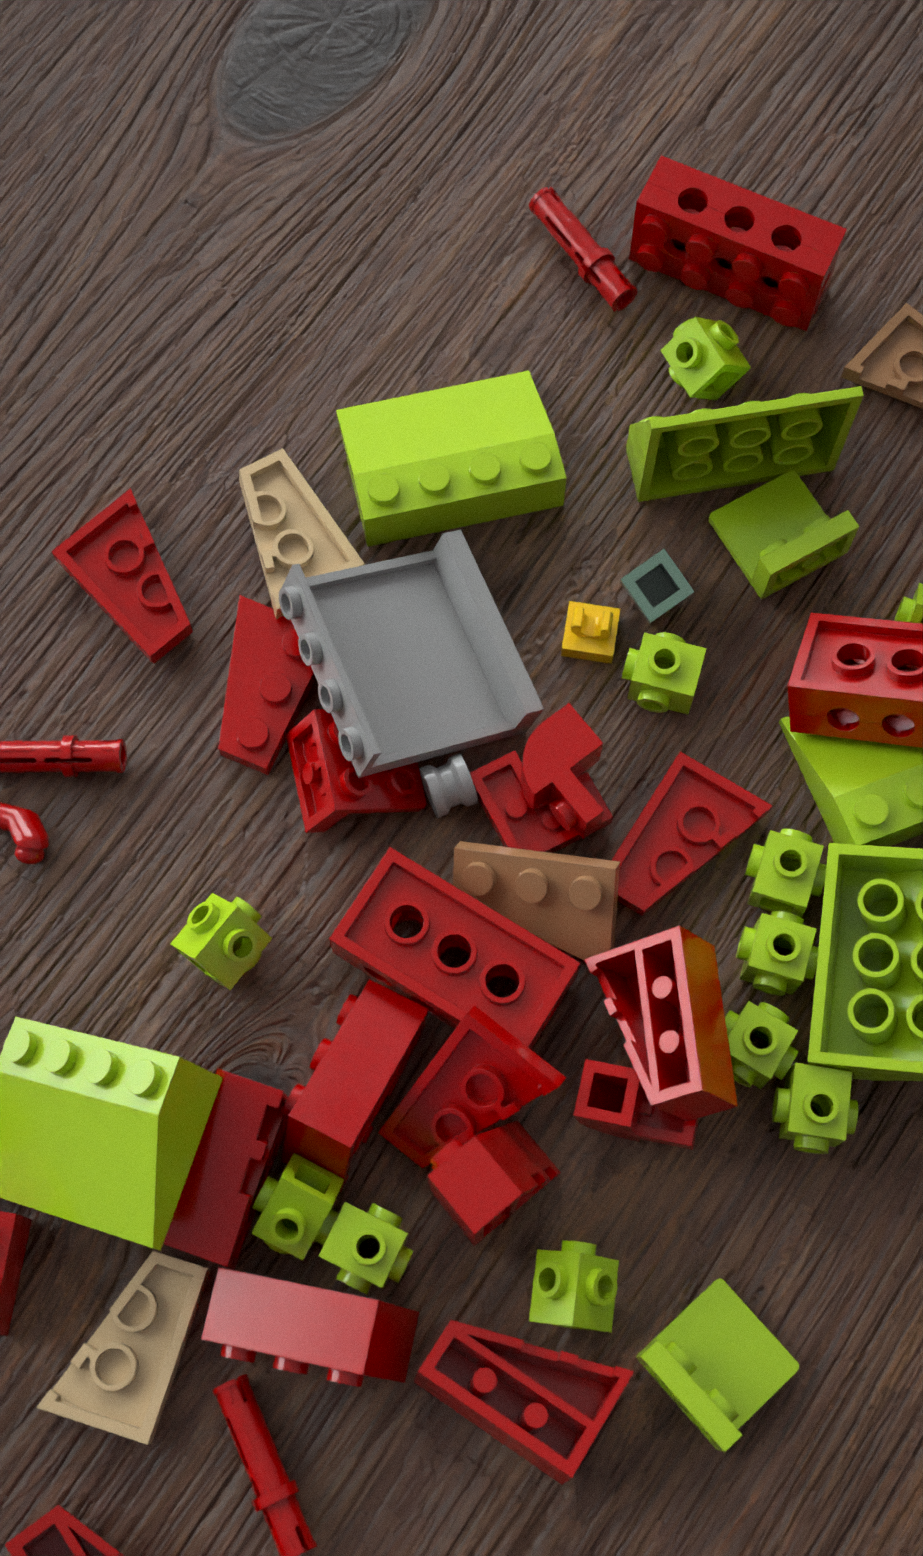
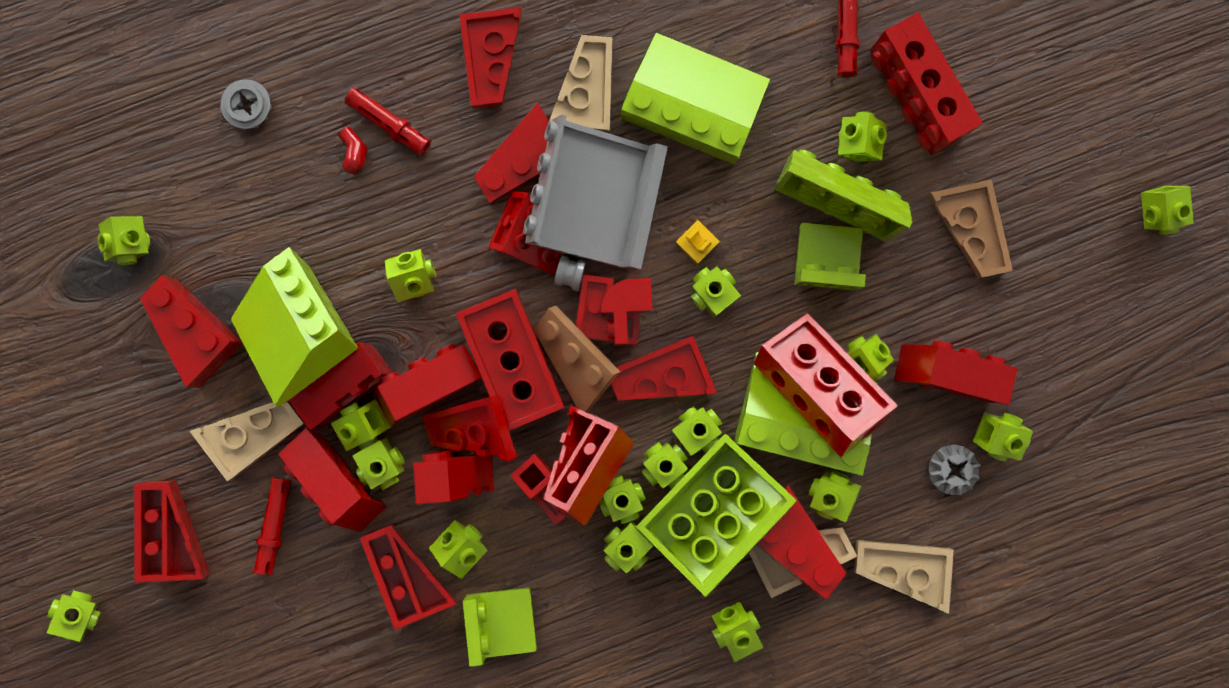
camera: 30 degrees right, 15 degrees up
sand green brick [620,549,694,623] -> none

